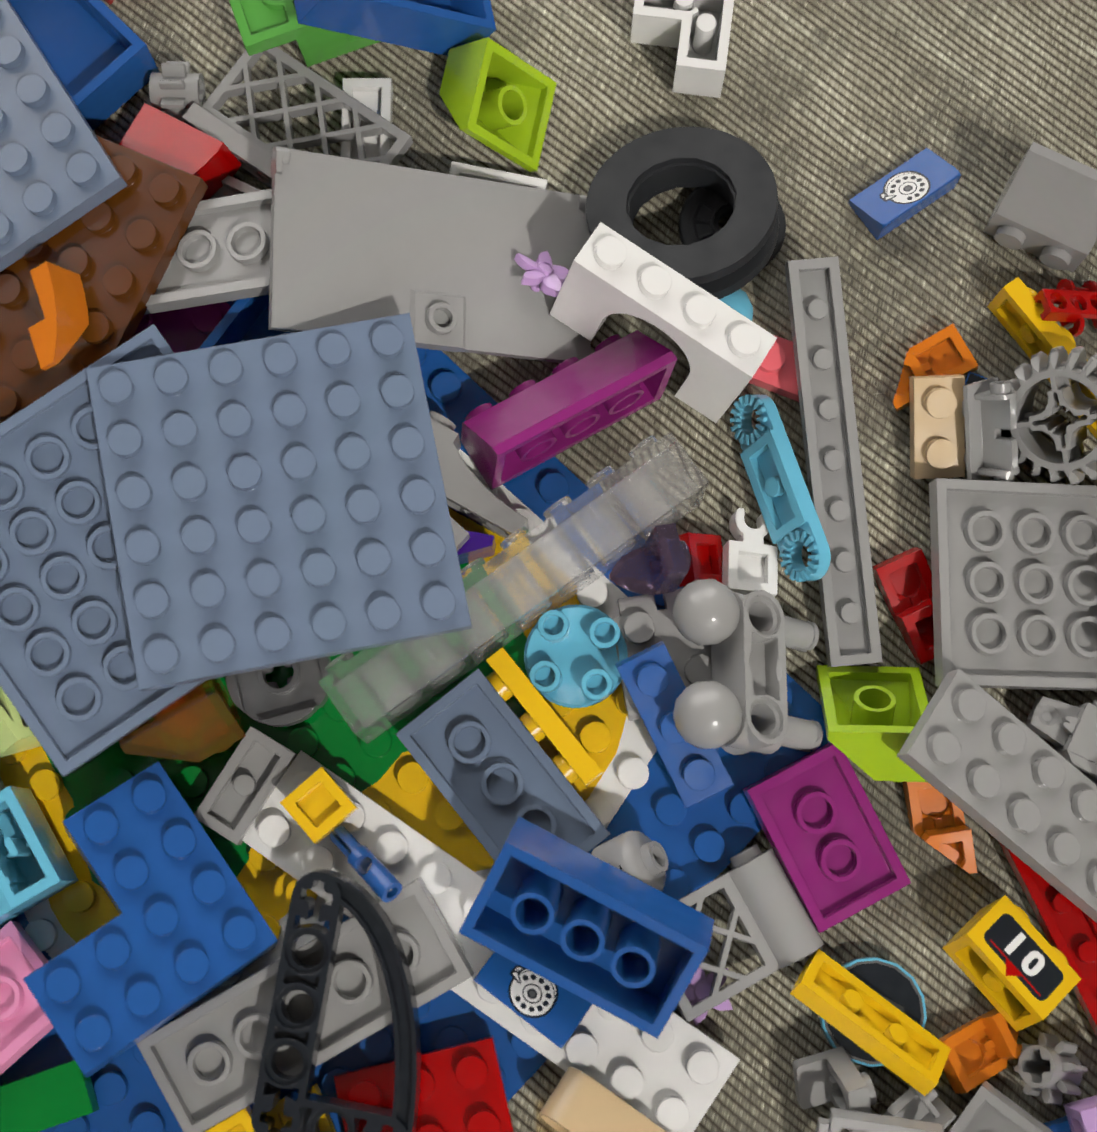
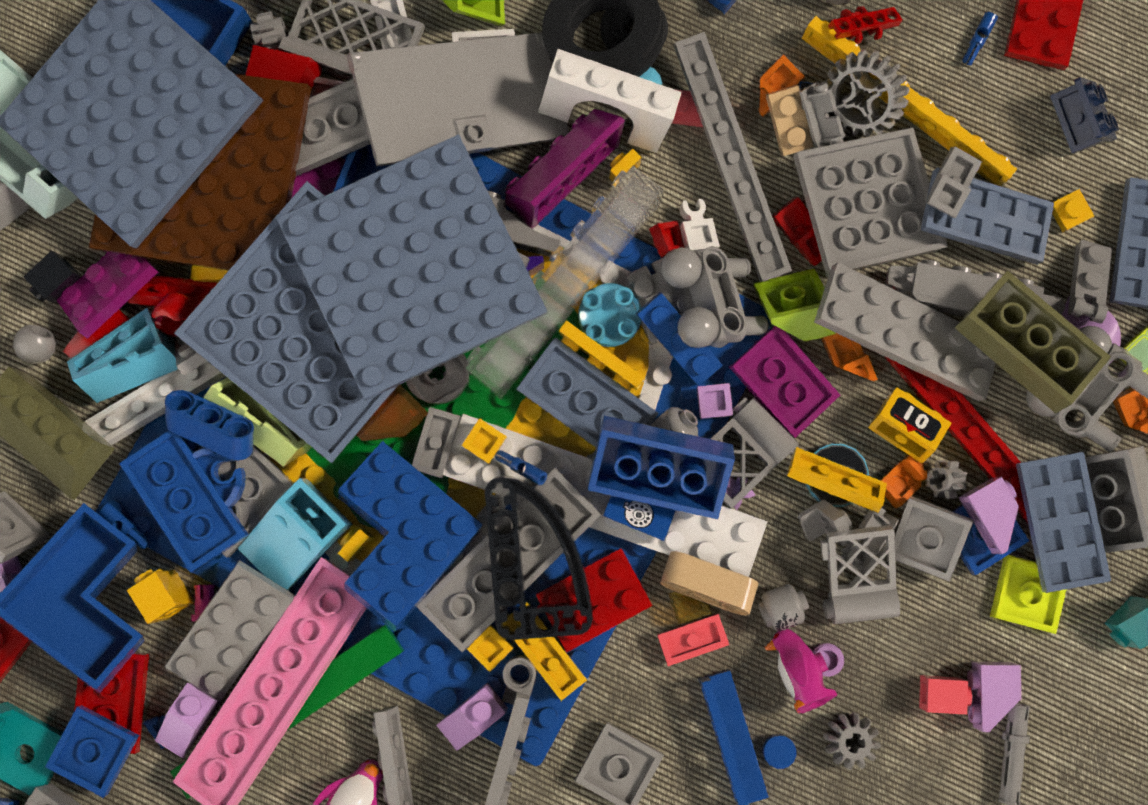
camera: 15 degrees left, 5 degrees up
orange slope [28,261,89,370] -> none
lavender plant [514,251,569,298] -> none
clear purple plate [609,523,691,595] -> none
medium azure plate [730,394,831,582] -> none
none -> yellow plate [338,528,374,562]
none -> yellow plate [609,149,642,187]
none -> lavender plate [696,383,733,419]

